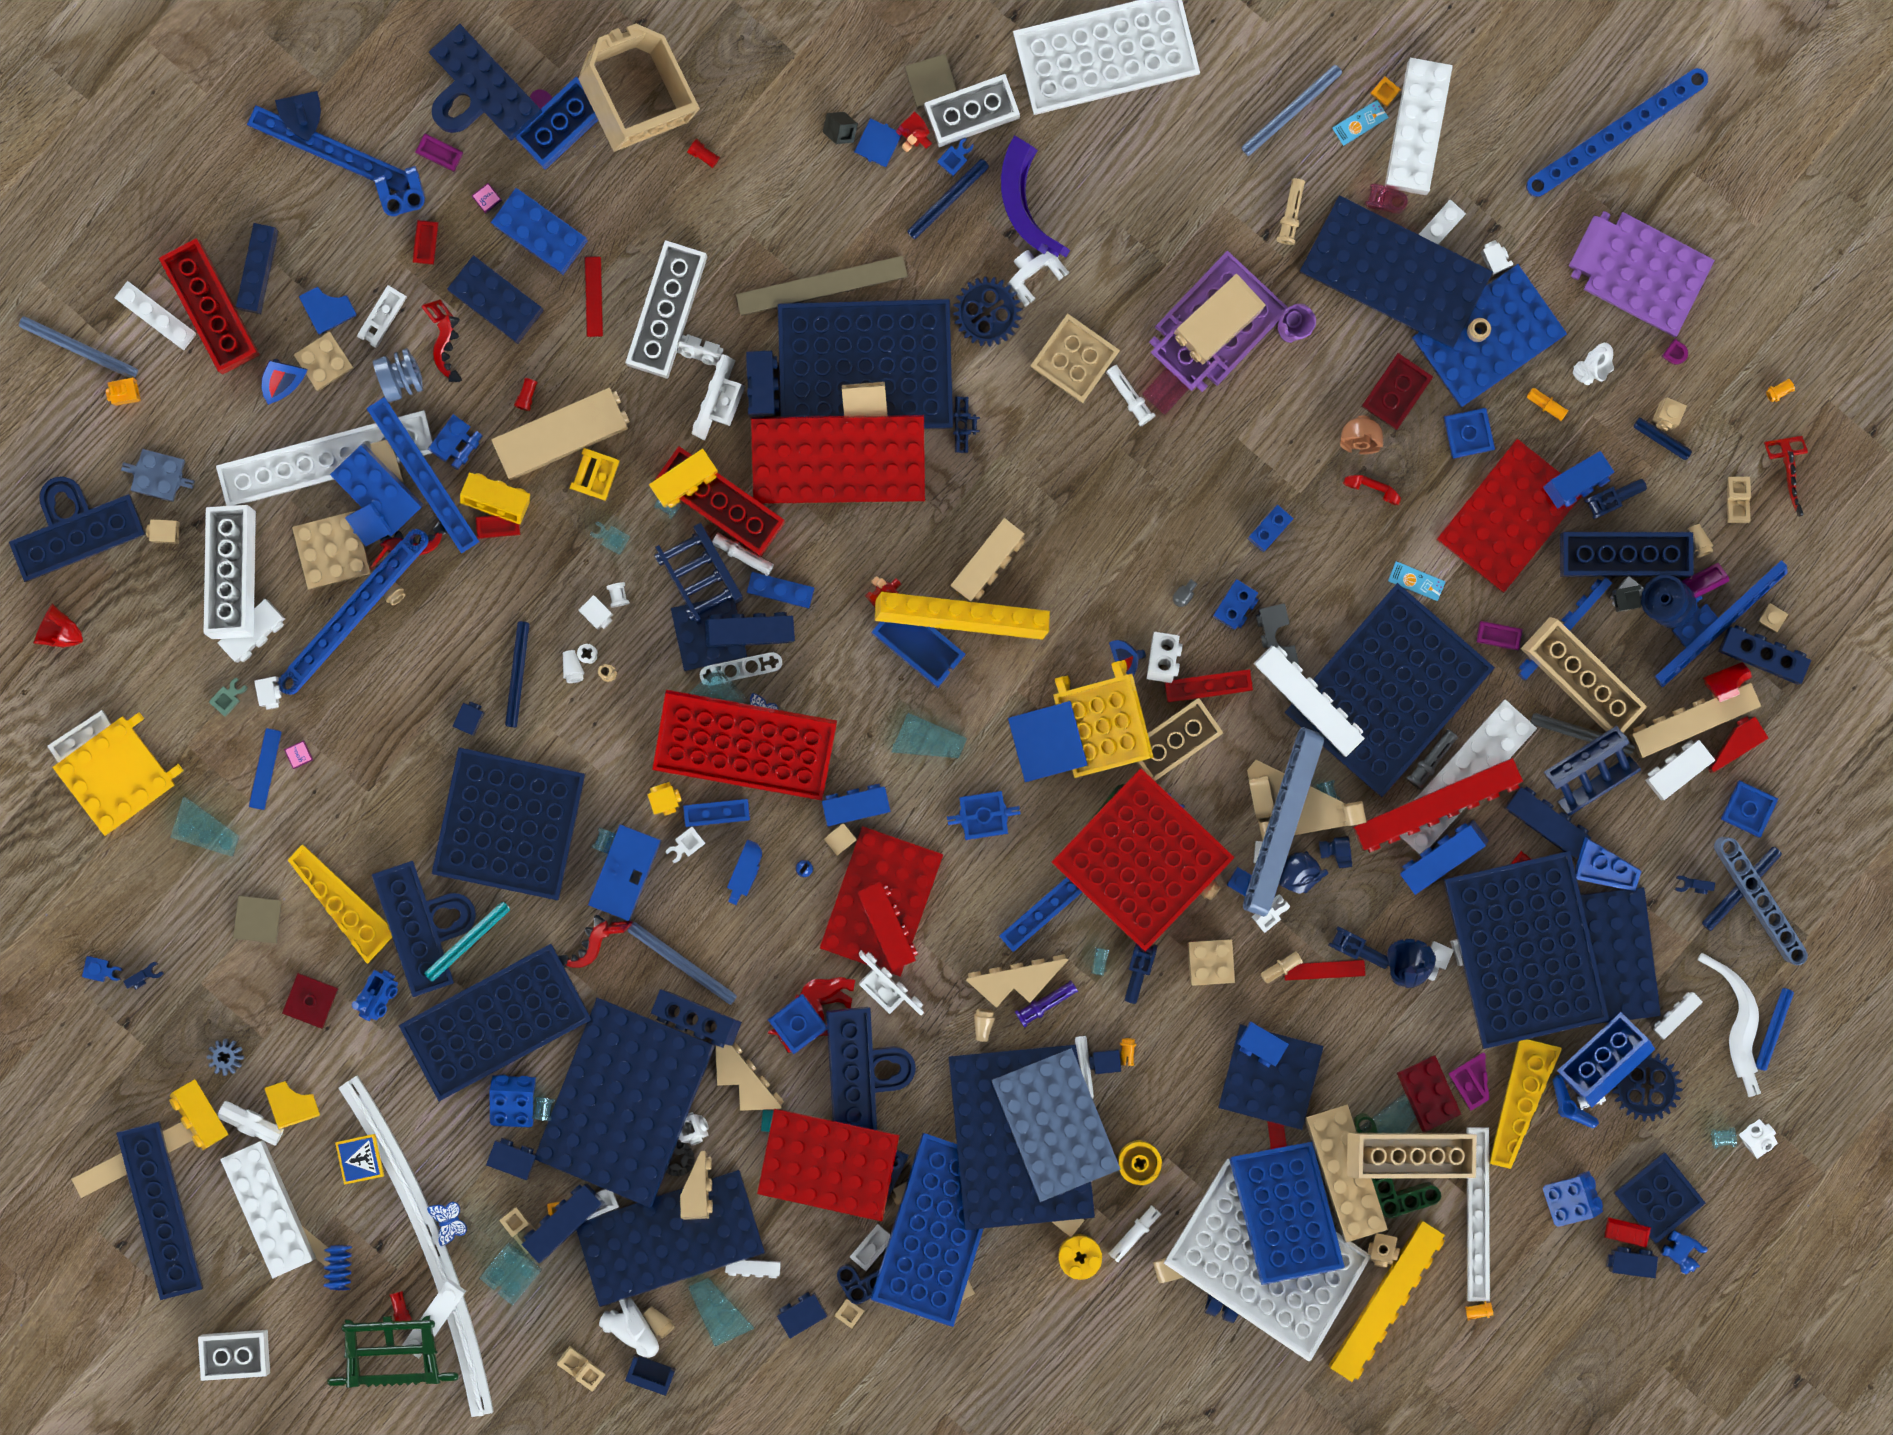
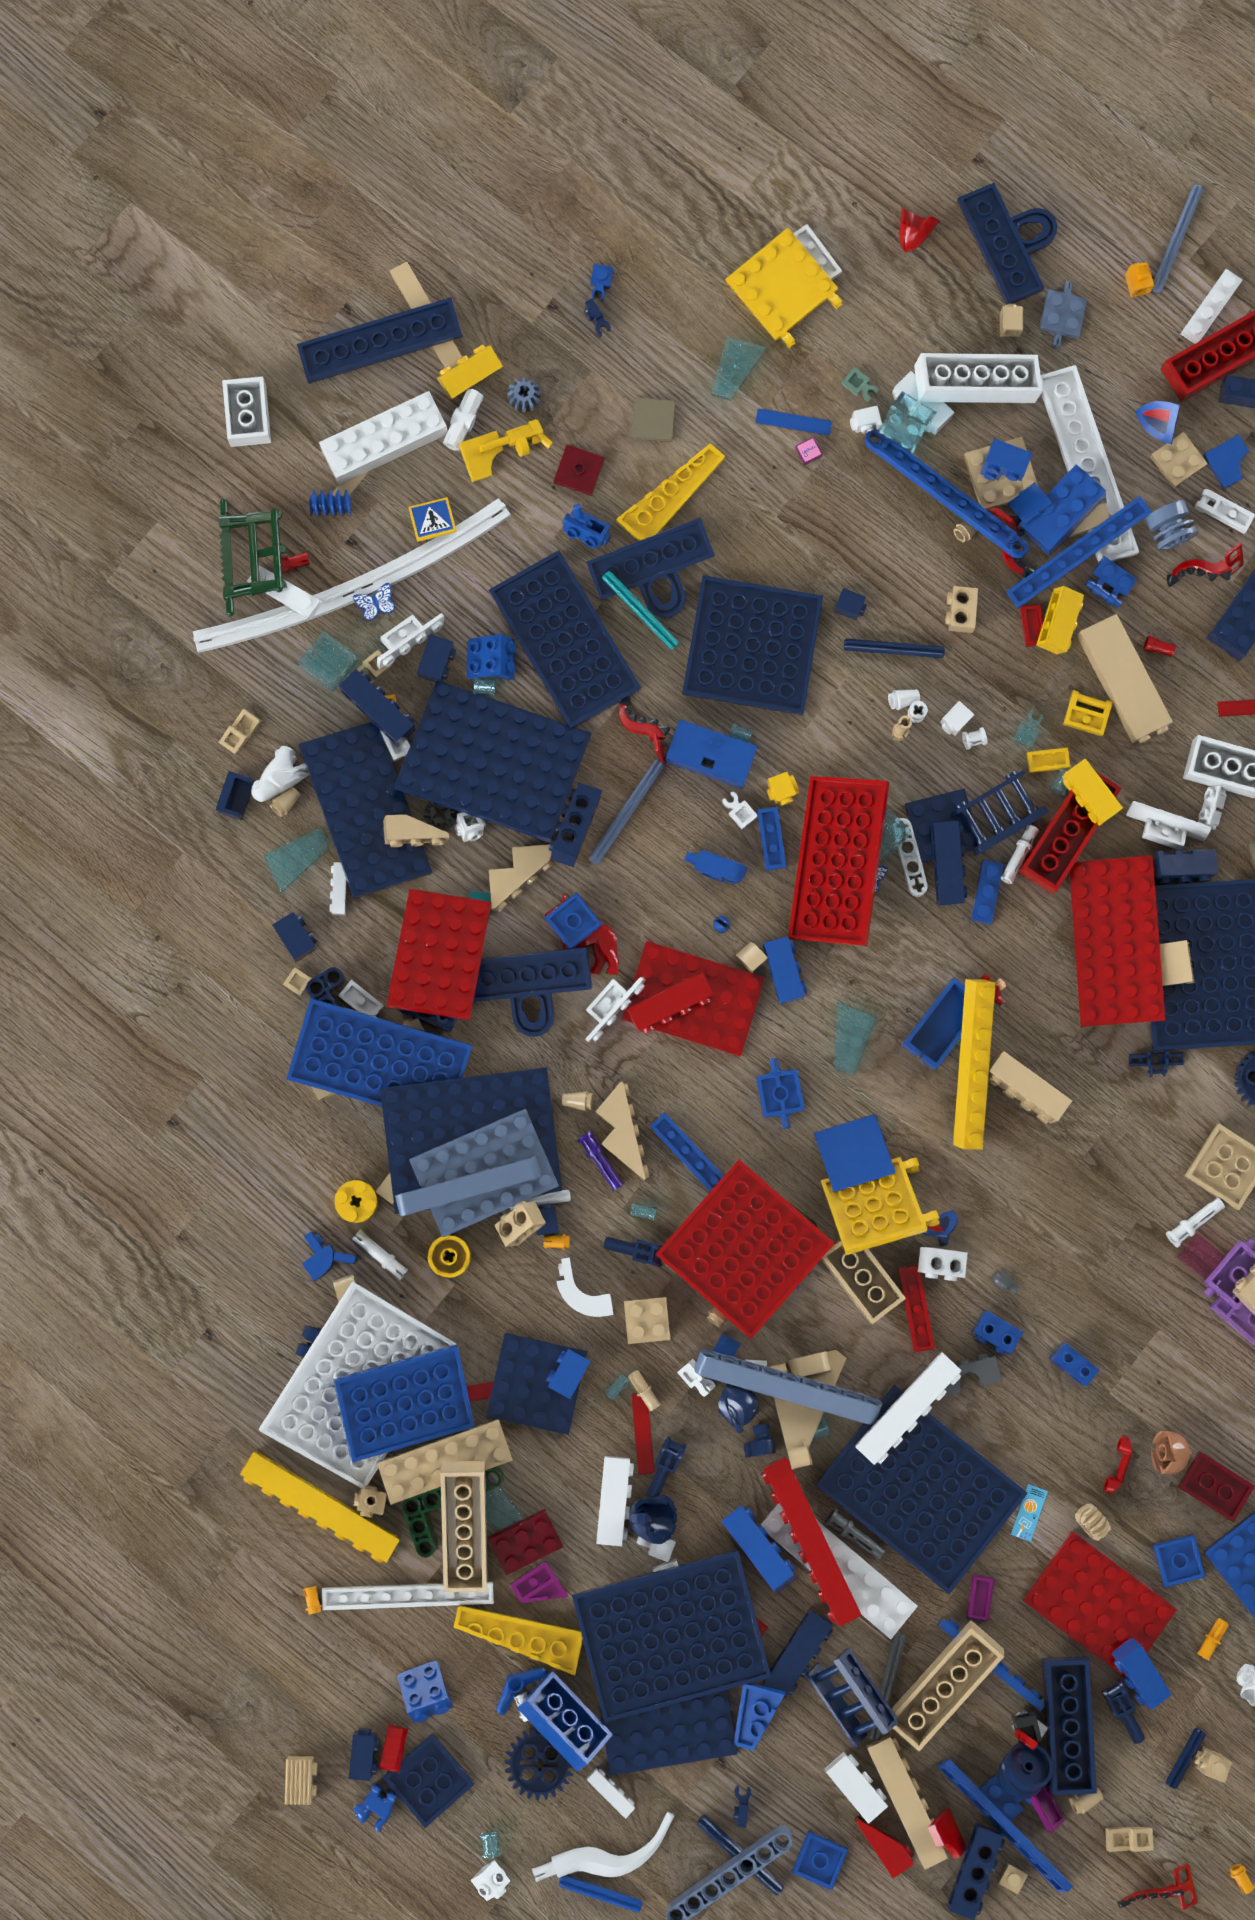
camera: 85 degrees right, 5 degrees down
none -> tan brick [285,1756,318,1805]
none -> blue brick [302,1232,335,1281]
none -> blue tile [333,1252,357,1264]
none -> white bracket [377,613,444,669]
none -> sand blue beam [395,1156,542,1216]
none -> yellow piece [479,419,553,457]
none -> tan brick [494,1201,546,1247]
none -> white arch [556,1257,614,1317]
none -> white brick [596,1456,634,1546]
none -> clear light blue pin [604,1374,631,1402]
none -> clear light blue piece [879,391,937,453]
none -> tan brick [945,586,978,633]
none -> blue brick [980,439,1032,481]
none -> red tile [1014,1728,1038,1750]
none -> yellow plate [1026,747,1071,773]
none -> tan gear [1075,1504,1111,1541]

